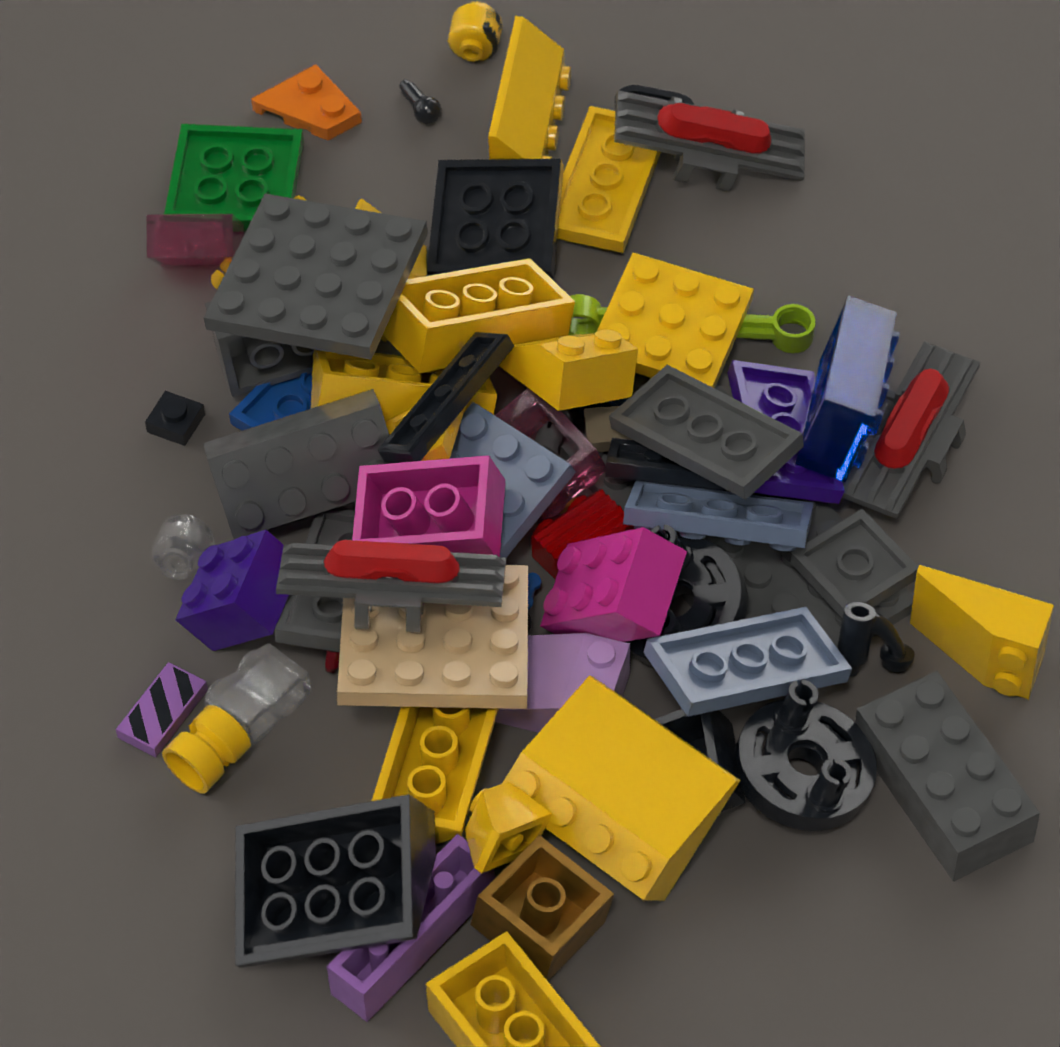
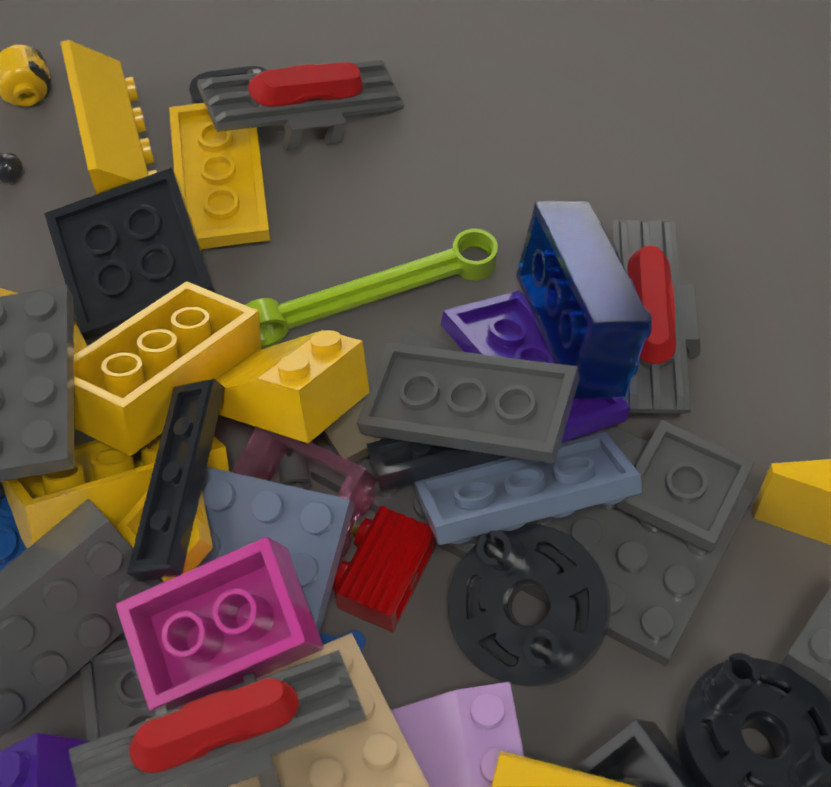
camera: 25 degrees left, 5 degrees up
dark pink brick [540,527,687,642] -> none
yellow plate [597,252,754,389] -> none
sand blue plate [643,607,852,717] -> none
black plant [837,602,915,677] -> none

